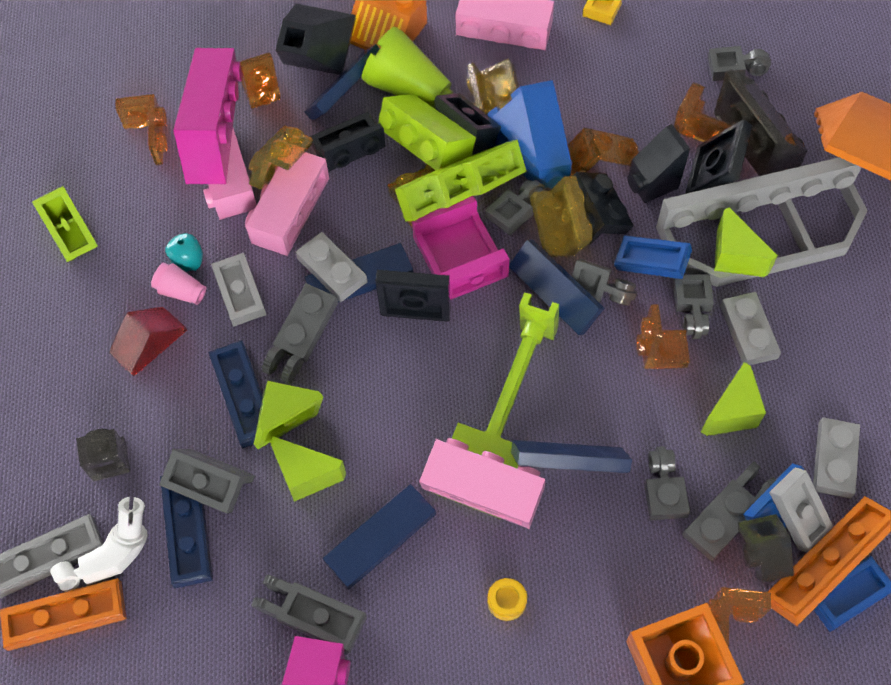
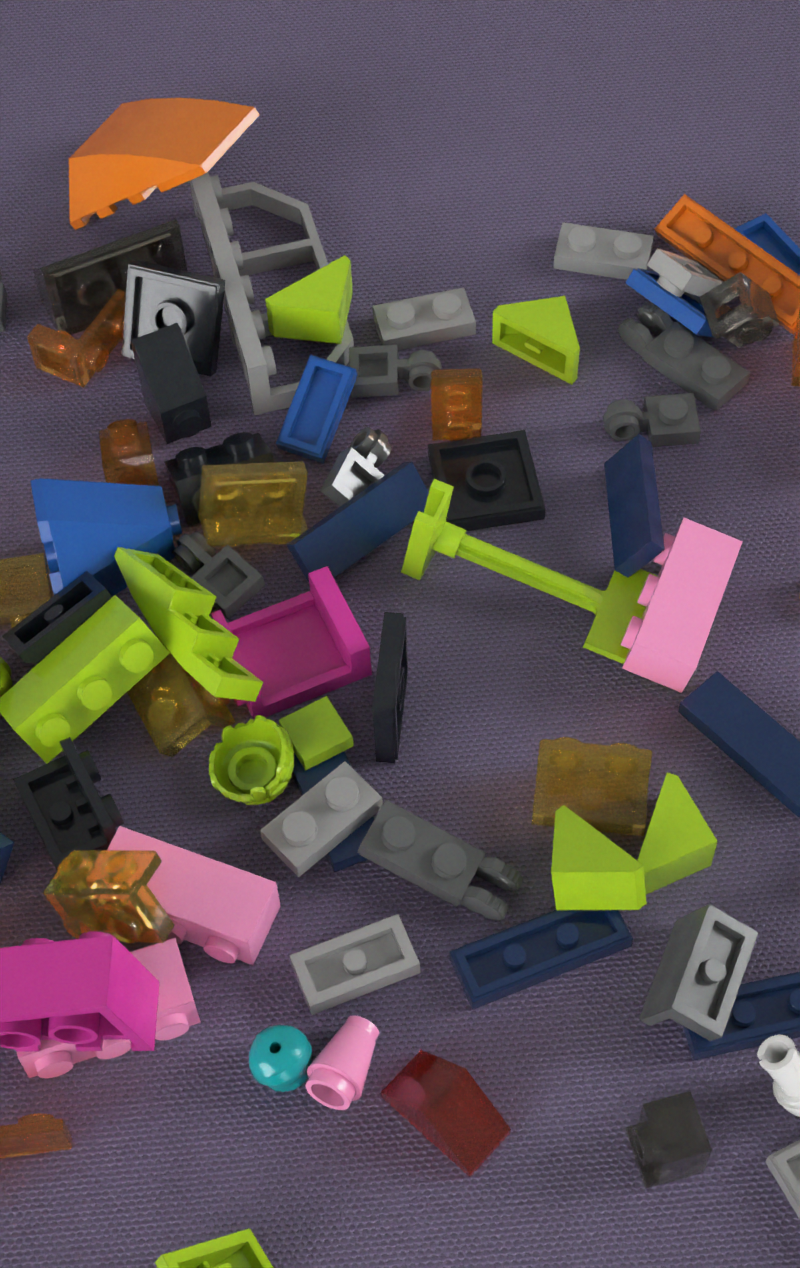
camera: 90 degrees left, 5 degrees down
none -> lime hair [209,715,294,805]
none -> lime tile [278,696,354,771]
none -> black tile [428,430,545,531]
none -> clear yellow bracket [532,737,652,836]

